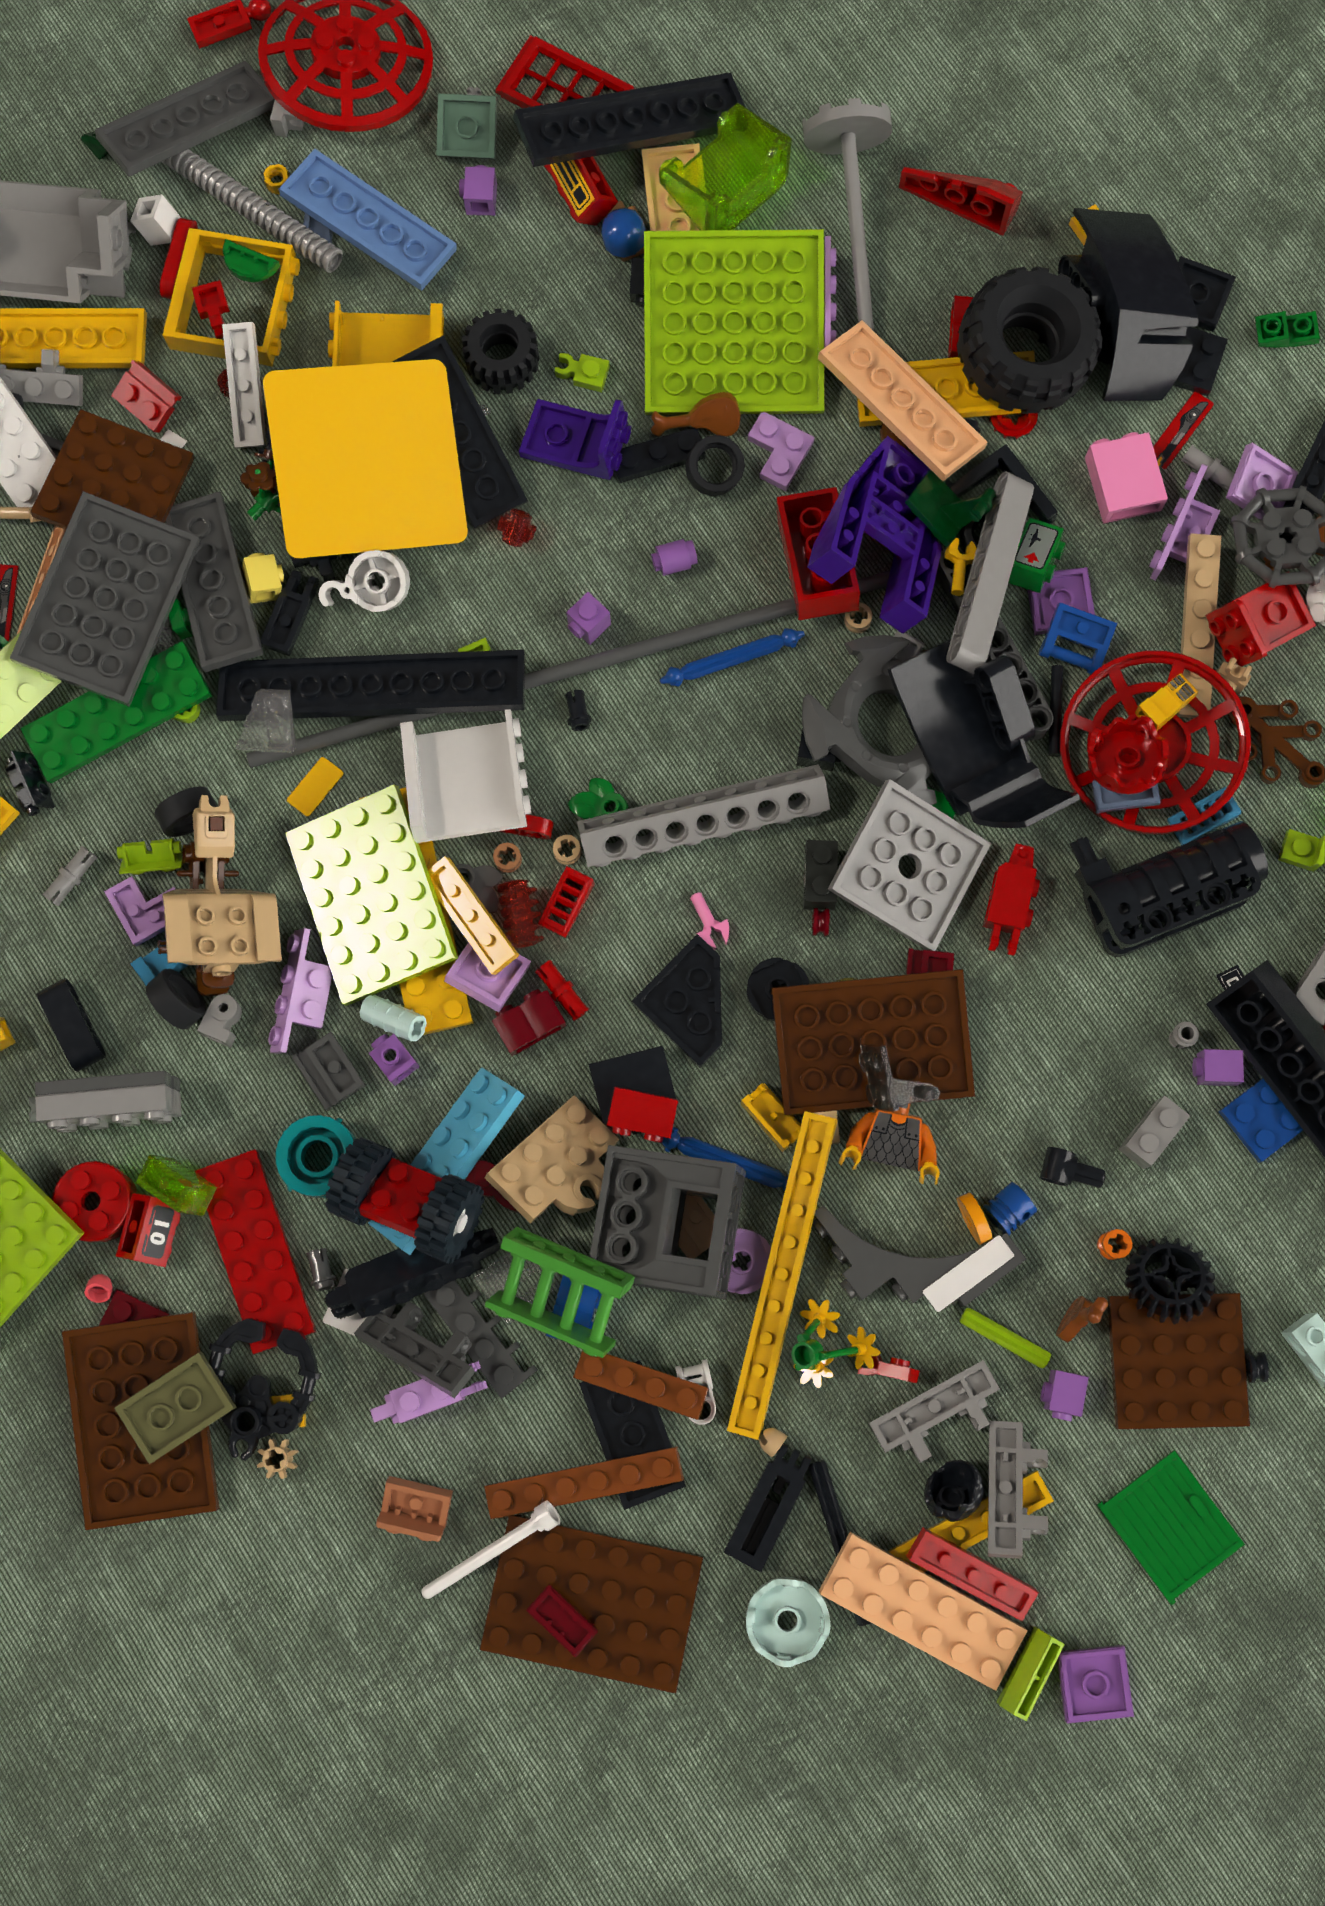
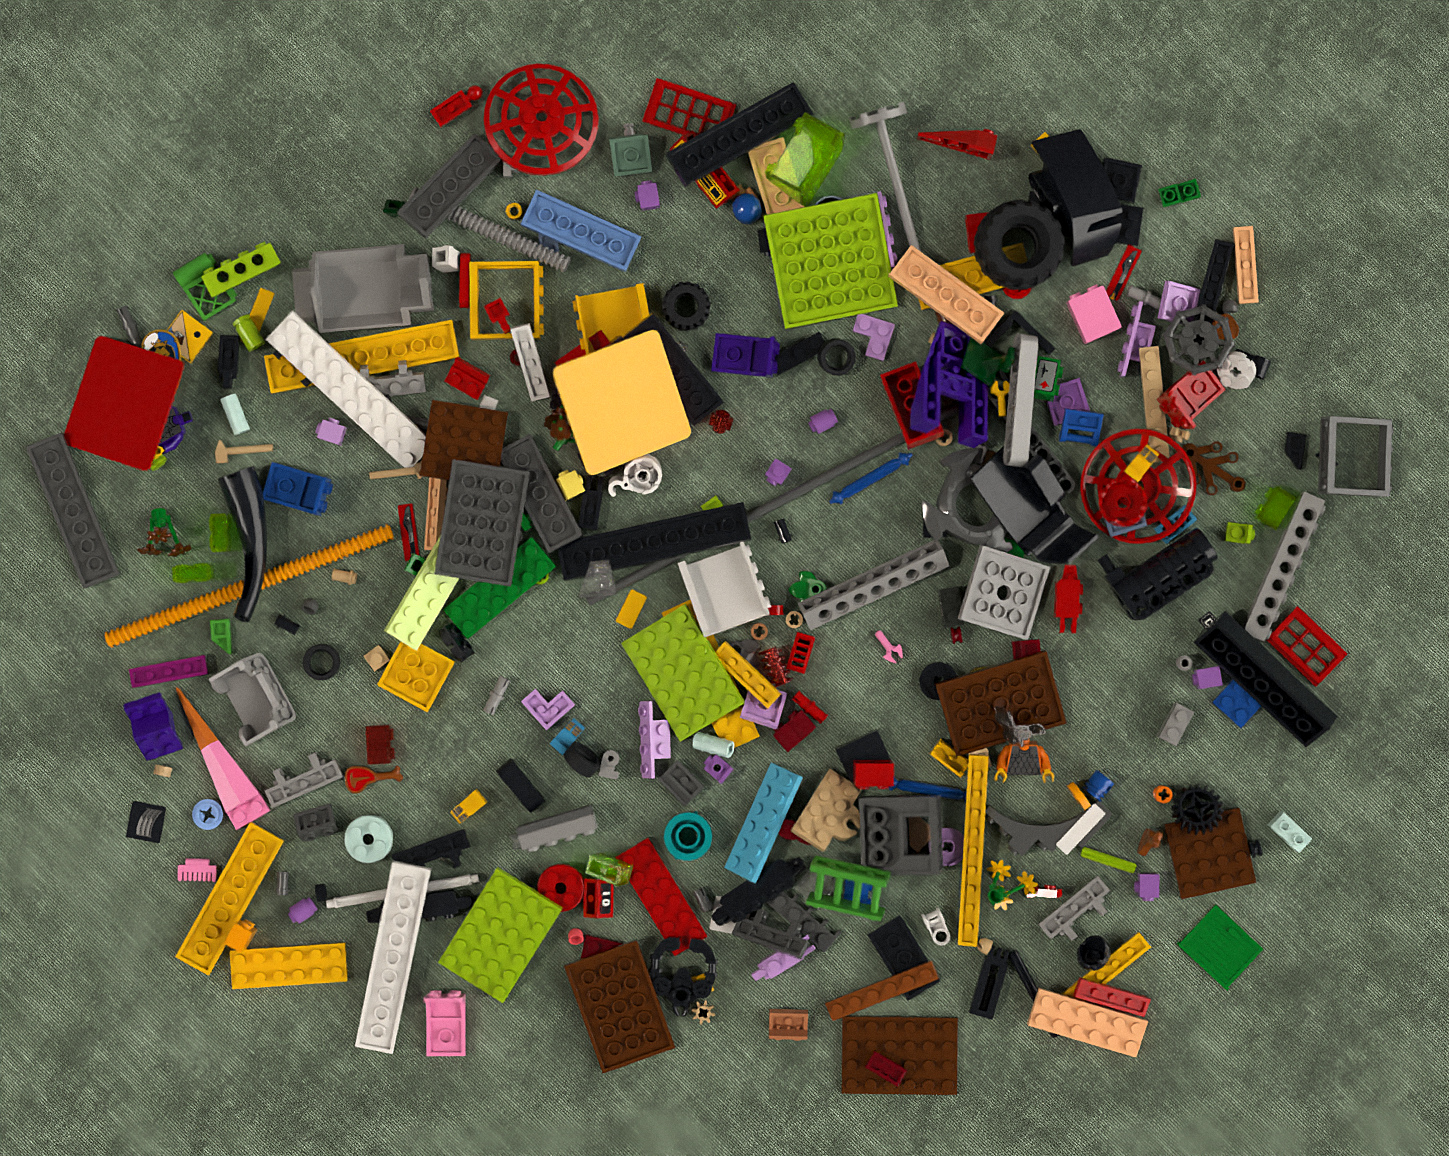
camera: 15 degrees left, 10 degrees up
olive plate [114,1351,236,1464] -> none
lime hinge [117,838,183,875] -> none
black tyre [154,786,217,837] -> none
tan piece [158,795,282,996] -> none
green plate [222,239,281,283] -> none
black plate [325,1137,484,1263] -> none
white piece [421,1500,560,1599] -> none
lime plate [554,353,610,393] -> none
dark orange plate [573,1350,709,1420] -> none
black plate [632,934,722,1068] -> none
dark orange piece [651,392,741,437] -> none
light aqua plate [746,1577,831,1667] -> none
light grey hinge [988,1421,1048,1559] -> none
lime piece [997,1626,1065,1721] -> none
black axle [1040,1147,1105,1188] -> none
black bar [1048,665,1064,757] -> none
medium lavender tile [1057,1645,1134,1723] -> none

